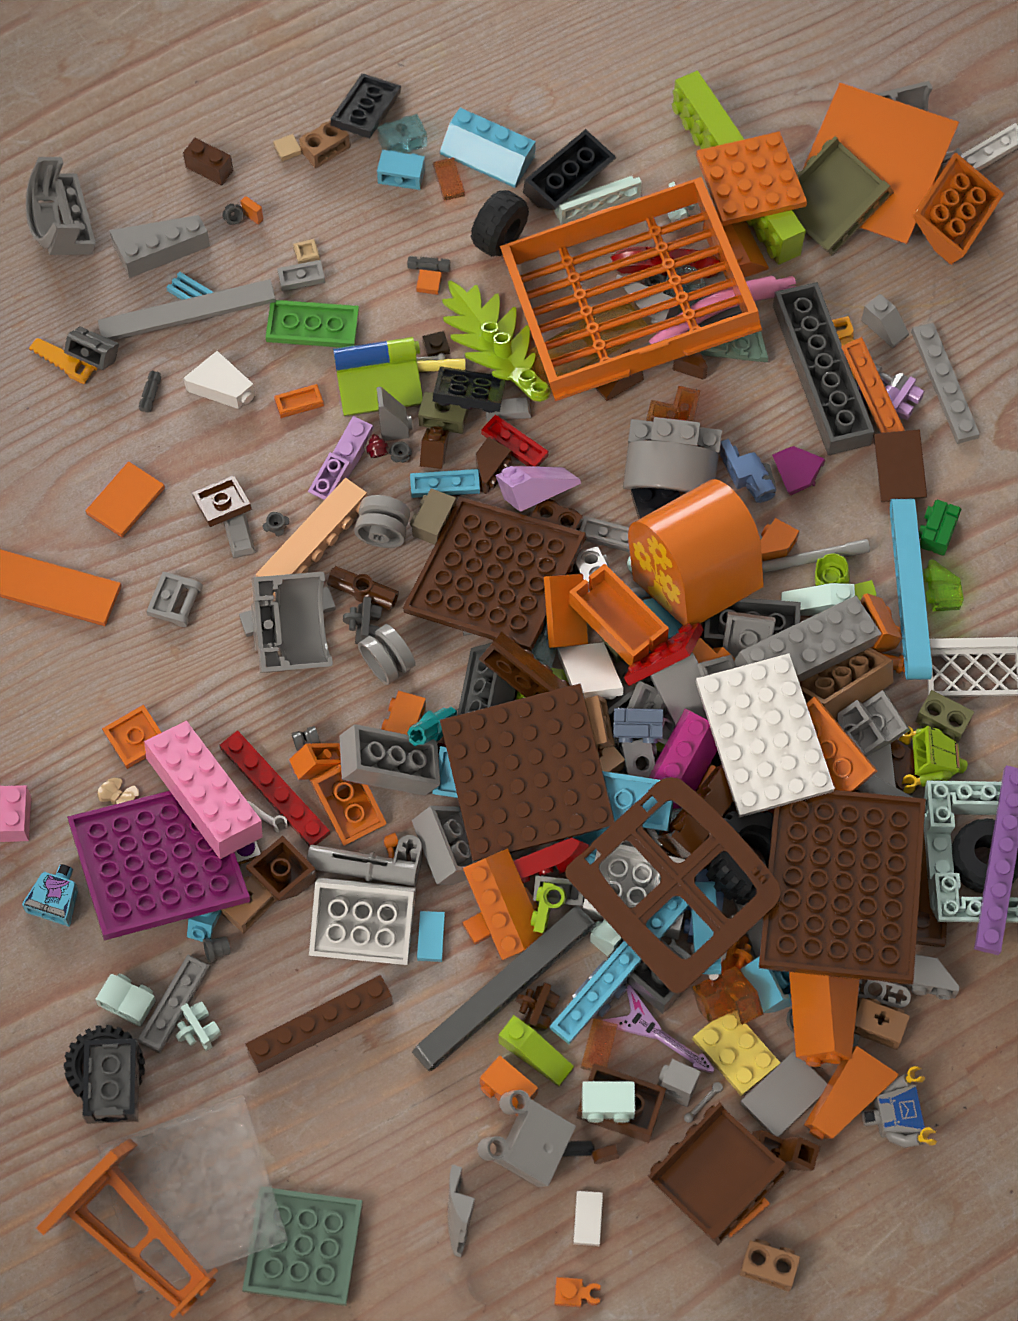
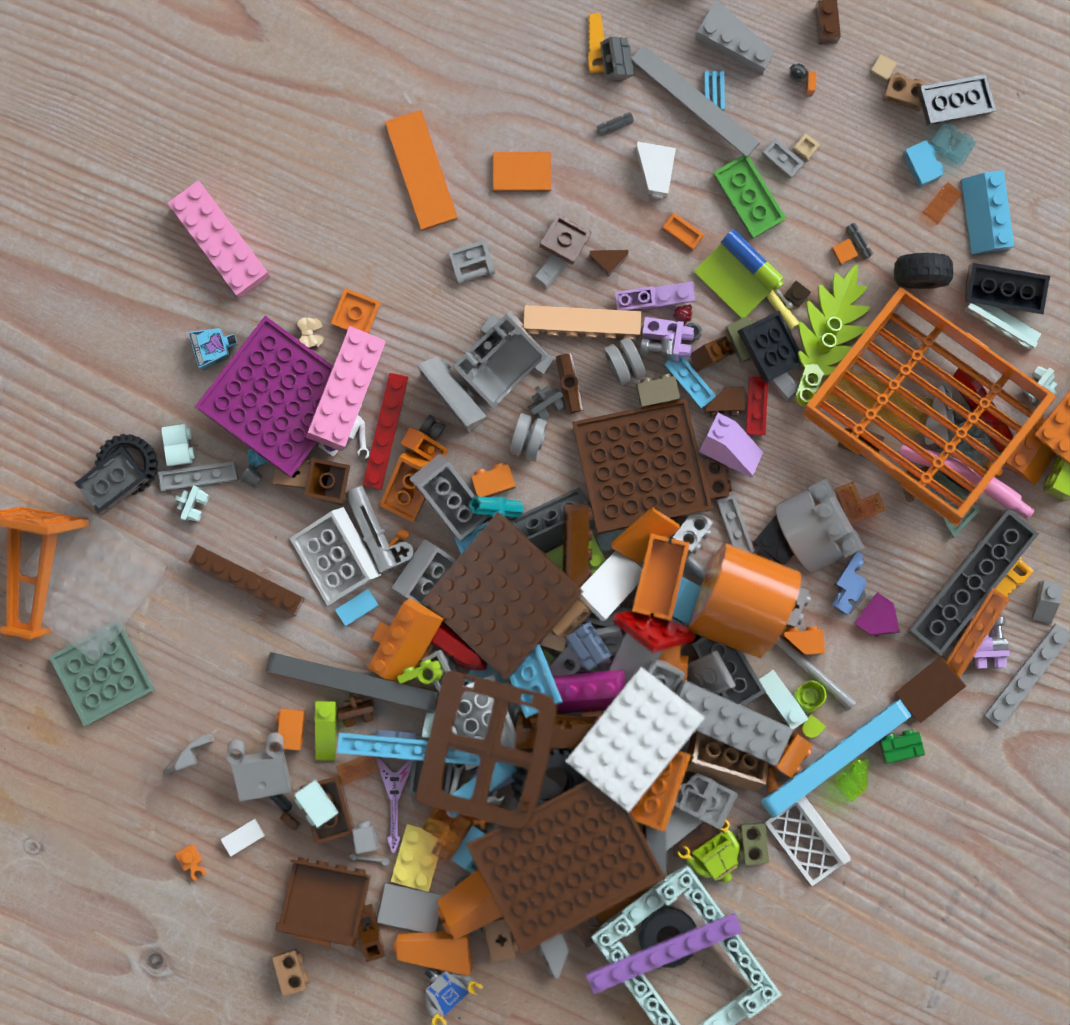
camera: 55 degrees right, 20 degrees up
dark grey plate [263,512,290,536] -> none
light grey slope [377,387,413,441] -> none
none -> light grey slope [417,356,487,433]
none -> reddish brown slope [589,250,629,276]
none -> lavender hips [640,317,694,362]

